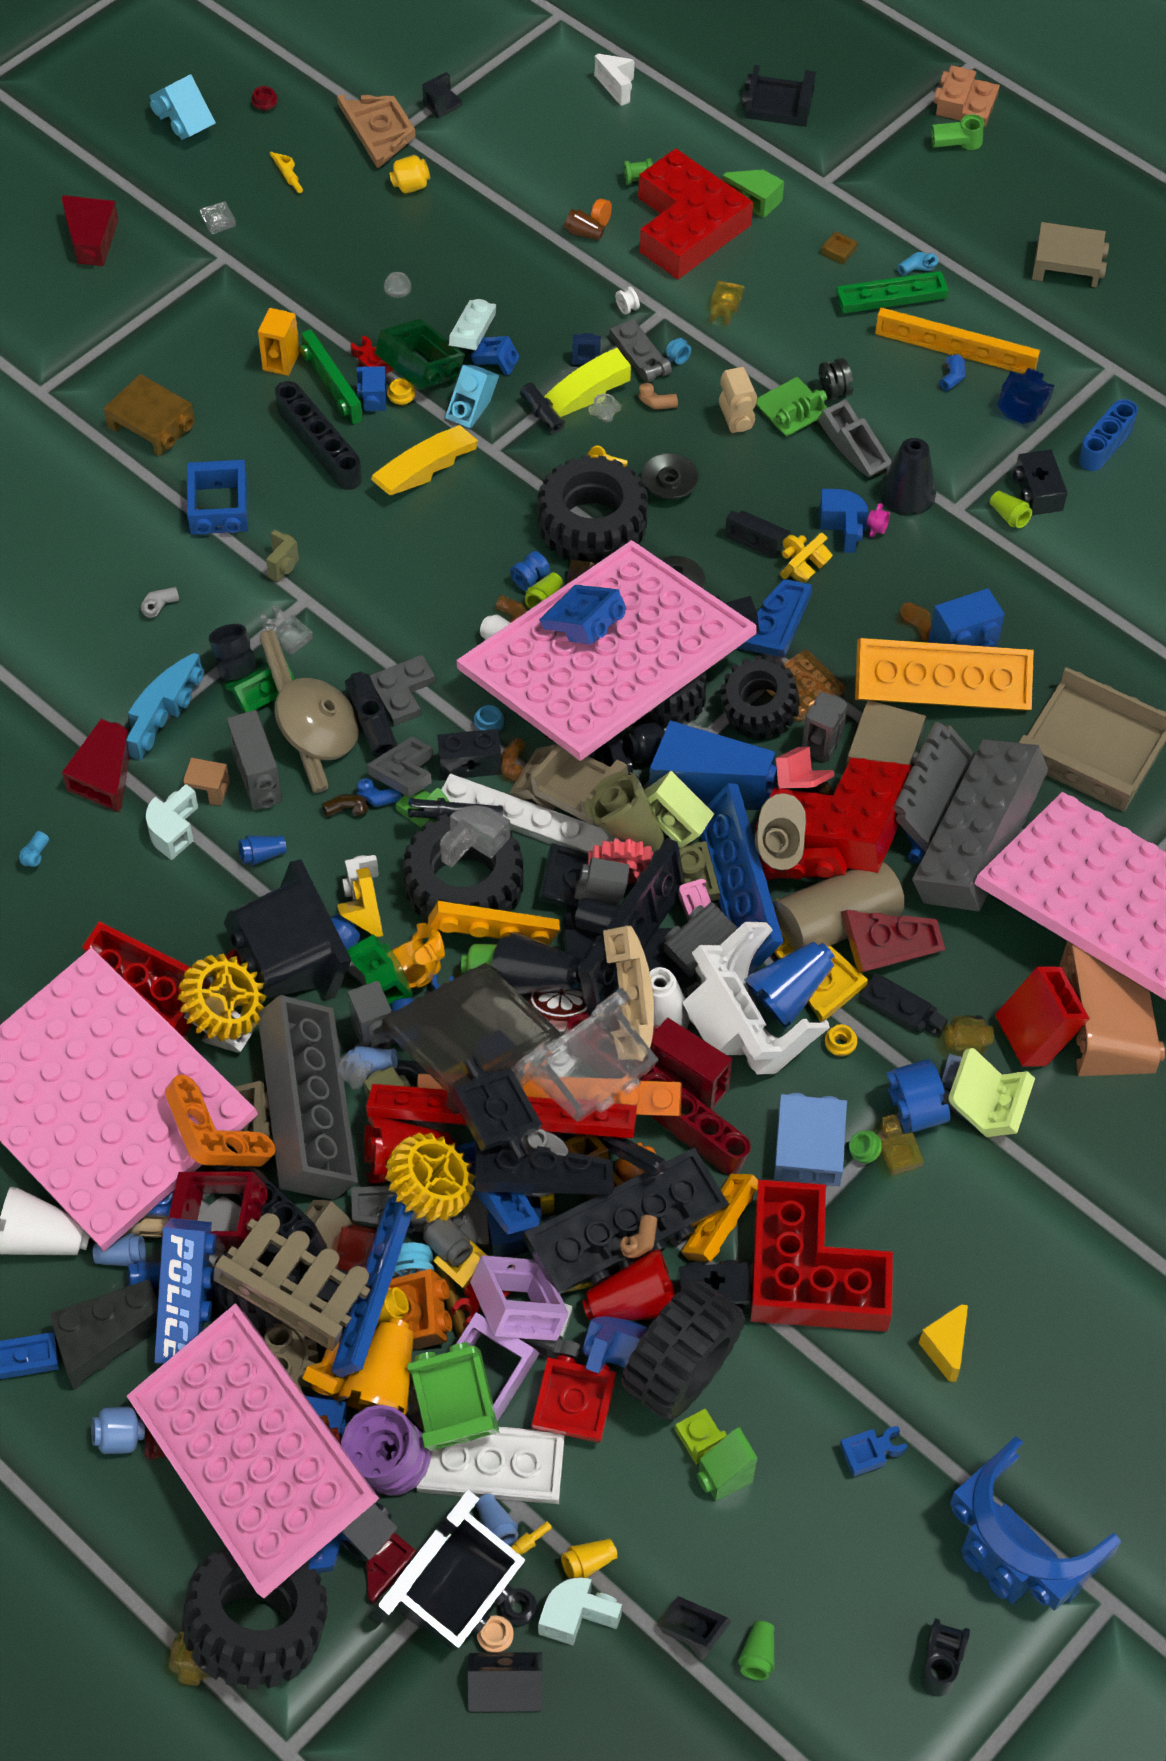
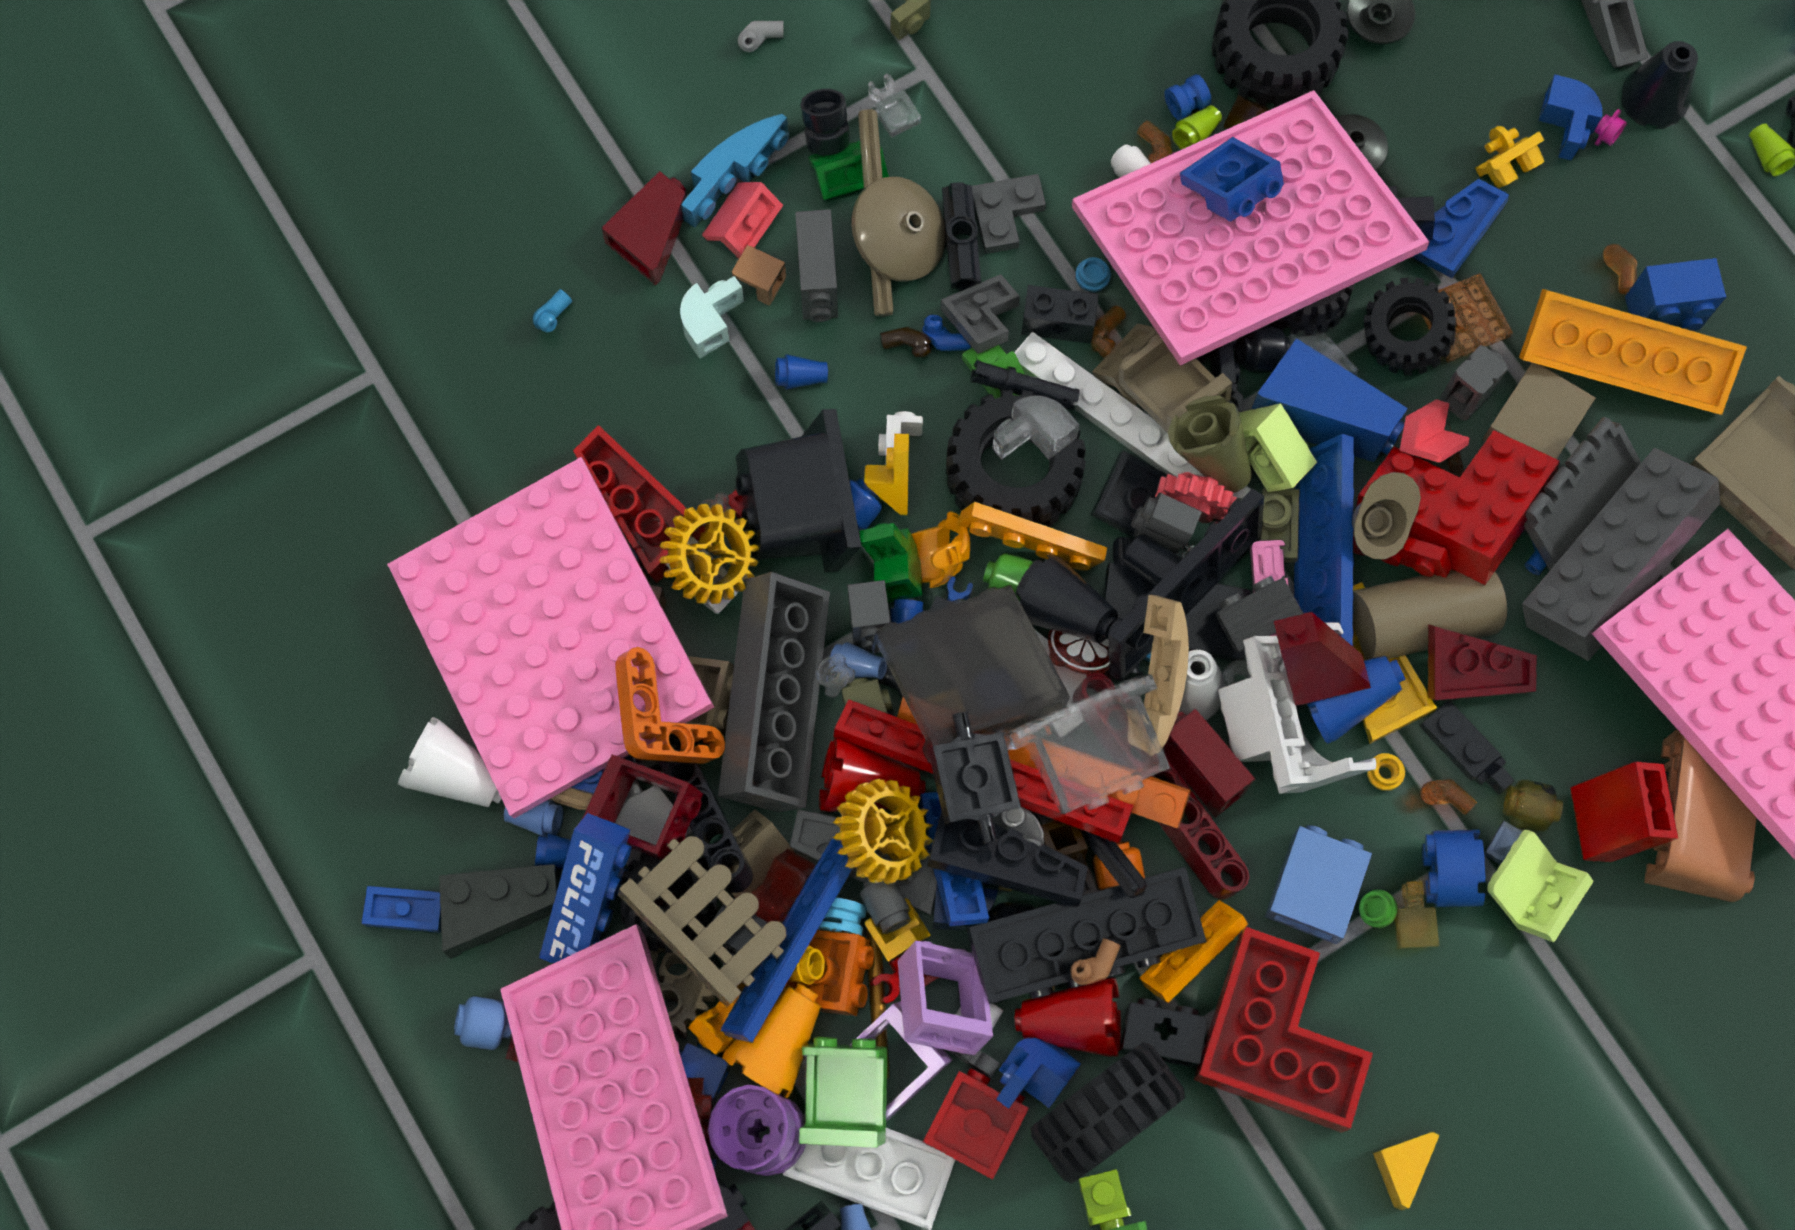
camera: 15 degrees right, 15 degrees up
black panel [725,510,791,559] -> none
none -> coral panel [702,182,783,259]
none -> dark red slope [1274,612,1371,706]
none -> clear orange arm [1420,779,1477,815]

